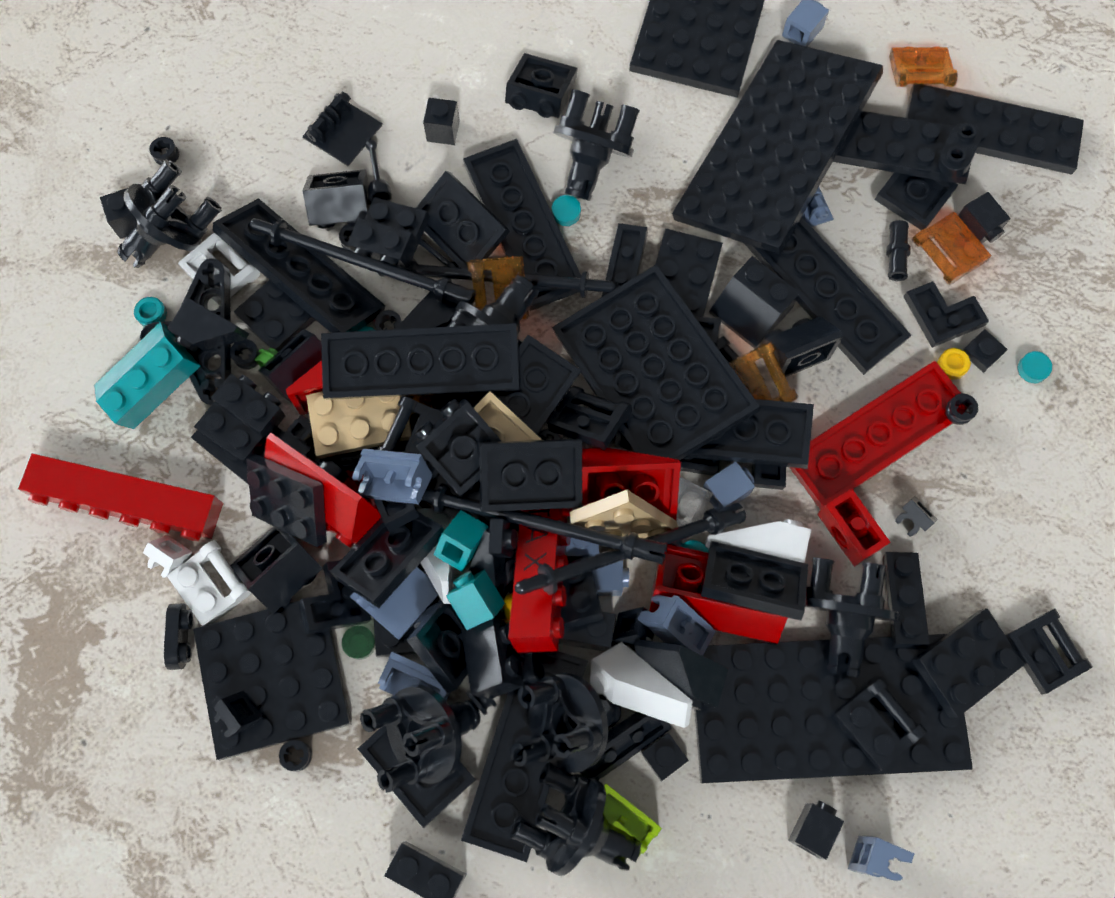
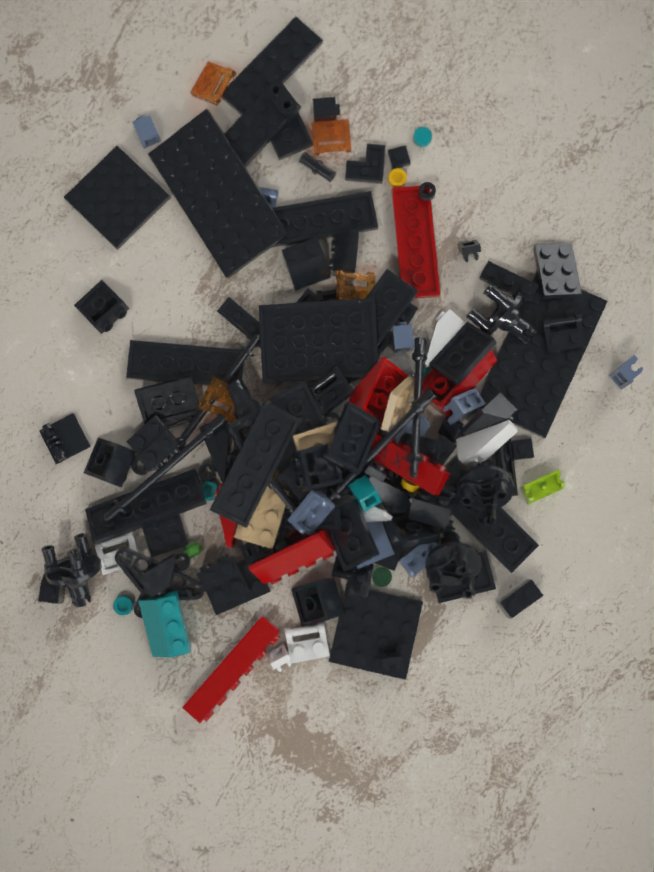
camera: 60 degrees left, 10 degrees up
black bush [149,137,179,166] -> none
black plate [164,603,194,670] -> none
black plate [246,454,327,547] -> none
black brick [258,329,322,403] -> none
black bush [278,740,313,772] -> none
black hinge [365,139,392,203] -> none
black brick [423,97,460,145] -> none
teal brick [446,569,505,630] -> none
black piece [510,762,641,876] -> none
teal tile [552,195,581,226] -> none
black piece [553,89,640,201] -> none
black plate [655,228,723,317] -> none
black brick [788,801,844,860] -> none
red brick [817,488,891,567] -> none
black plate [1006,608,1093,695] -> none

